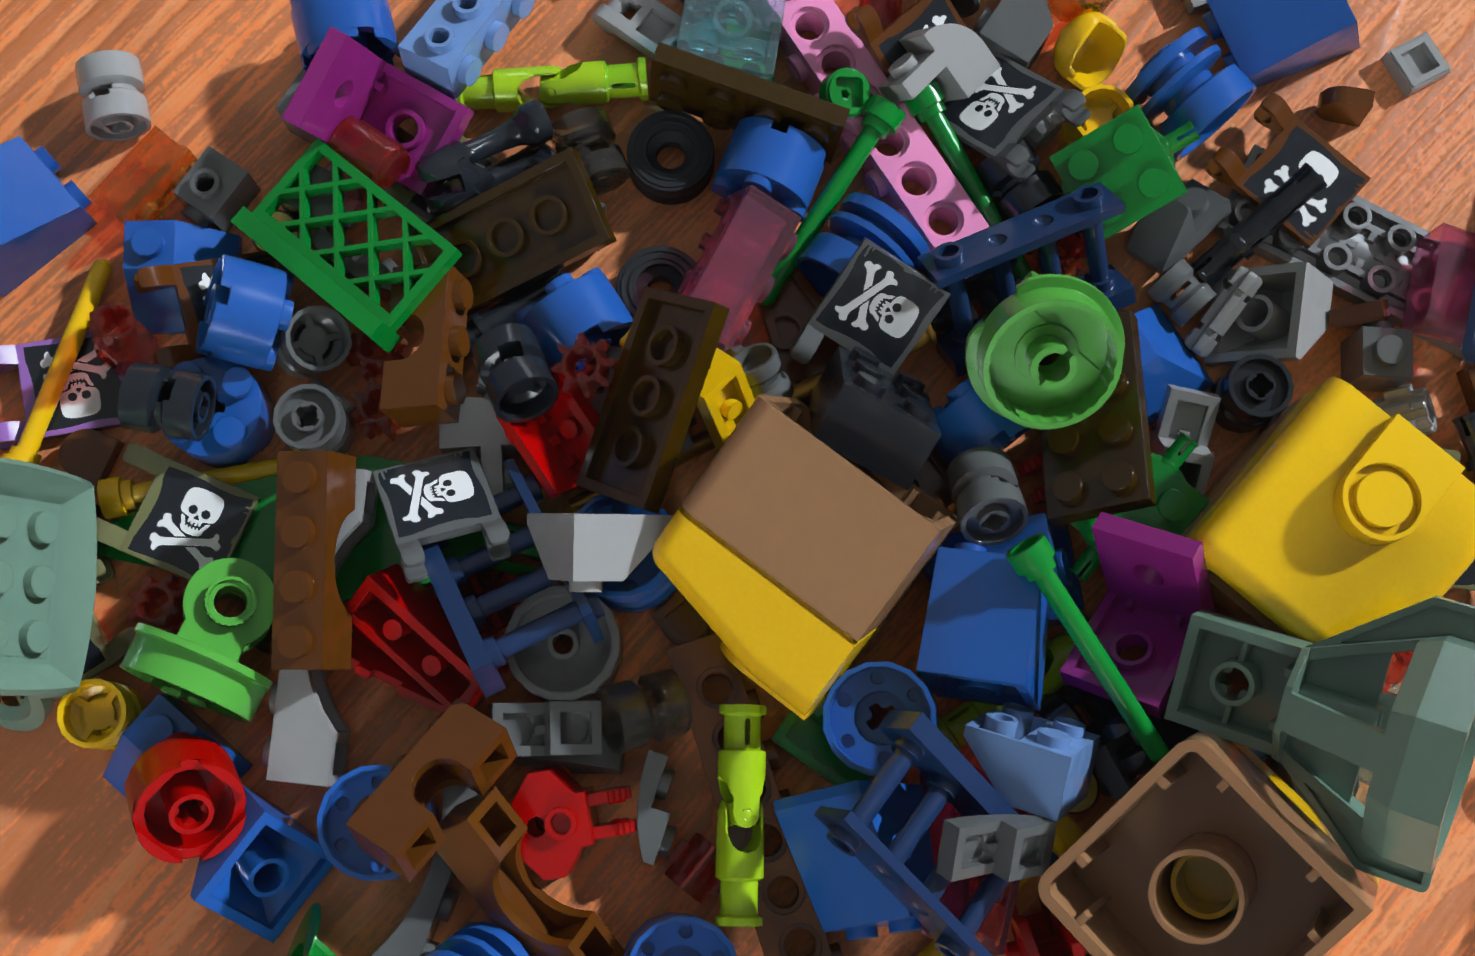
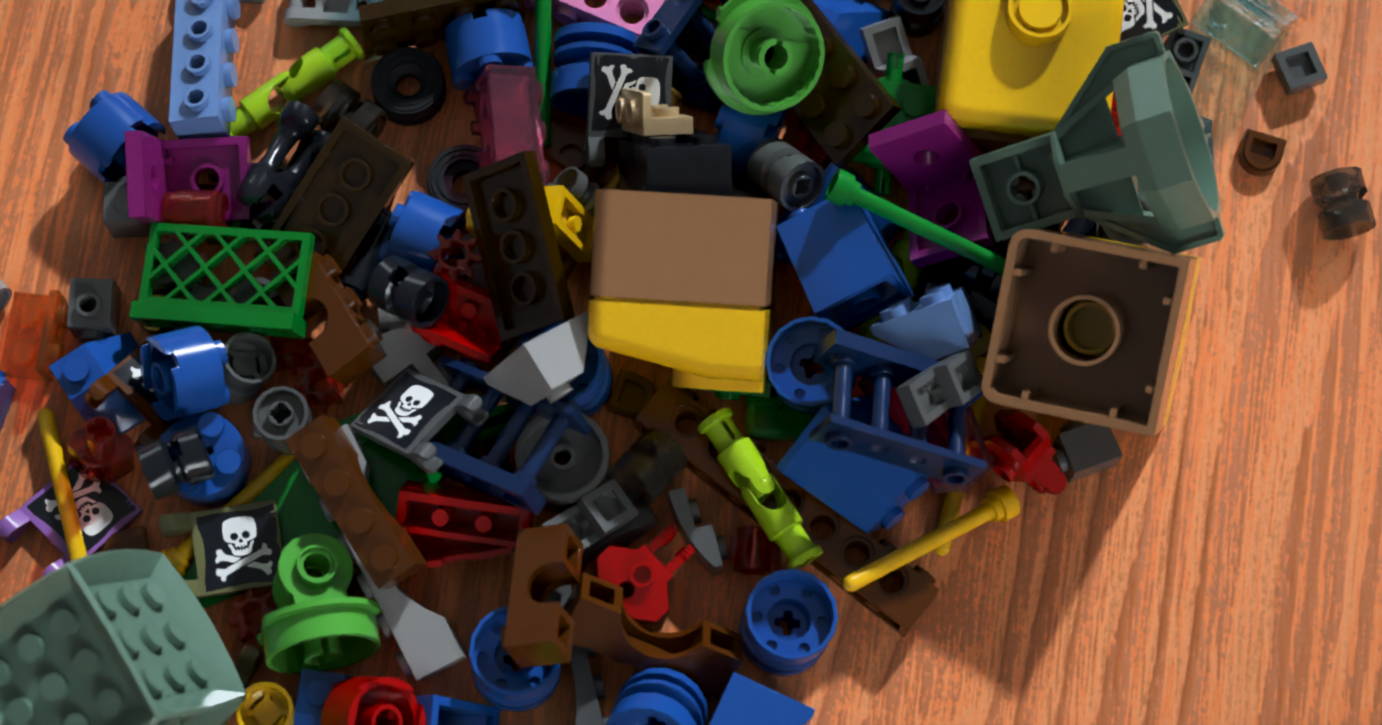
camera: 30 degrees left, 5 degrees down
none -> tan bracket [615,88,693,136]

